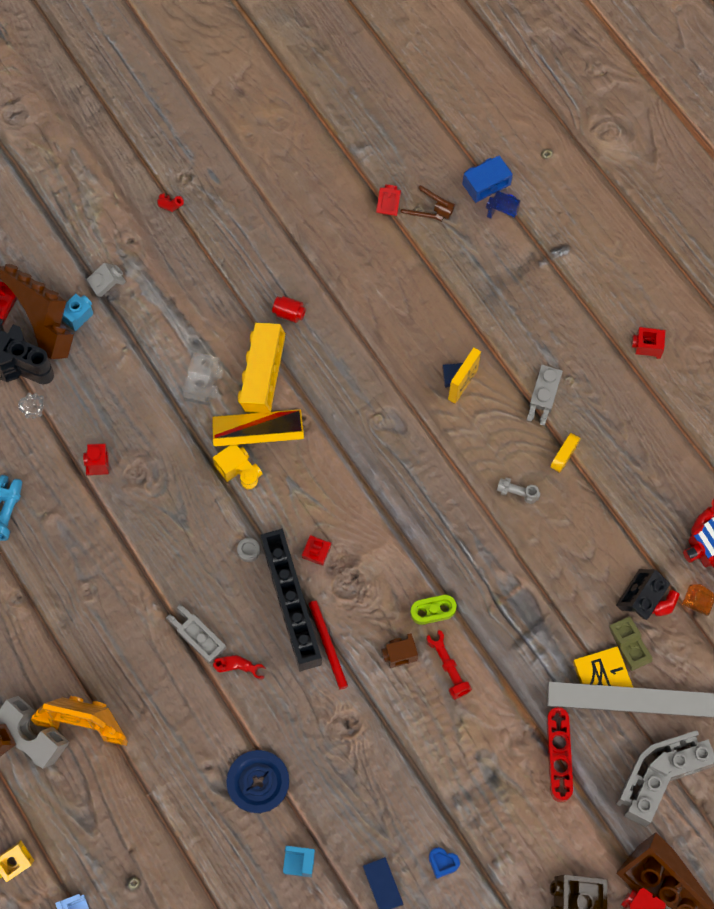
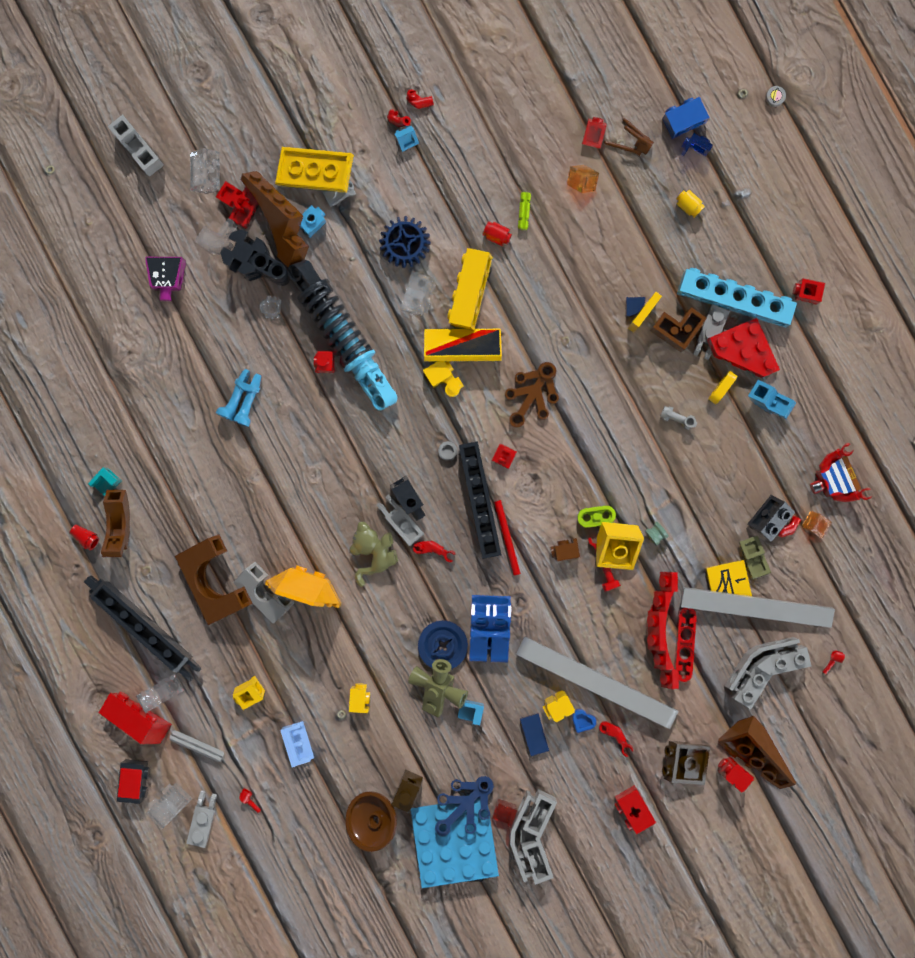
camera: 10 degrees right, 20 degrees up
none -> yellow tile [275,147,354,193]
none -> black piece [288,260,397,411]
none -> olive animal [349,522,398,587]
none -> yellow brick [349,683,370,713]
none -> dark blue gear [379,216,431,268]
none -> black torso [390,476,425,521]
none -> dark azure tile [395,125,419,152]
none -> red arm [406,89,434,109]
none -> olive brick [408,659,468,718]
none -> blue connector [469,595,511,663]
none -> reddish brown plant [505,362,559,428]
none -> light grey beam [516,637,679,729]
none -> lime axle [518,192,531,230]
none -> yellow brick [542,690,575,722]
none -> clear orange panel [567,165,599,193]
none -> yellow slope [596,522,644,570]
none -> red arm [599,721,634,757]
none -> sand green wheel [645,522,669,546]
none -> red piece [646,572,679,689]
none -> reddish brown brick [650,307,707,352]
none -> yellow brick [676,190,705,218]
none -> medium azure brick [677,268,797,328]
none -> red plate [706,318,780,378]
none -> dark azure brick [748,380,796,419]
none -> light grey tile [765,86,786,107]

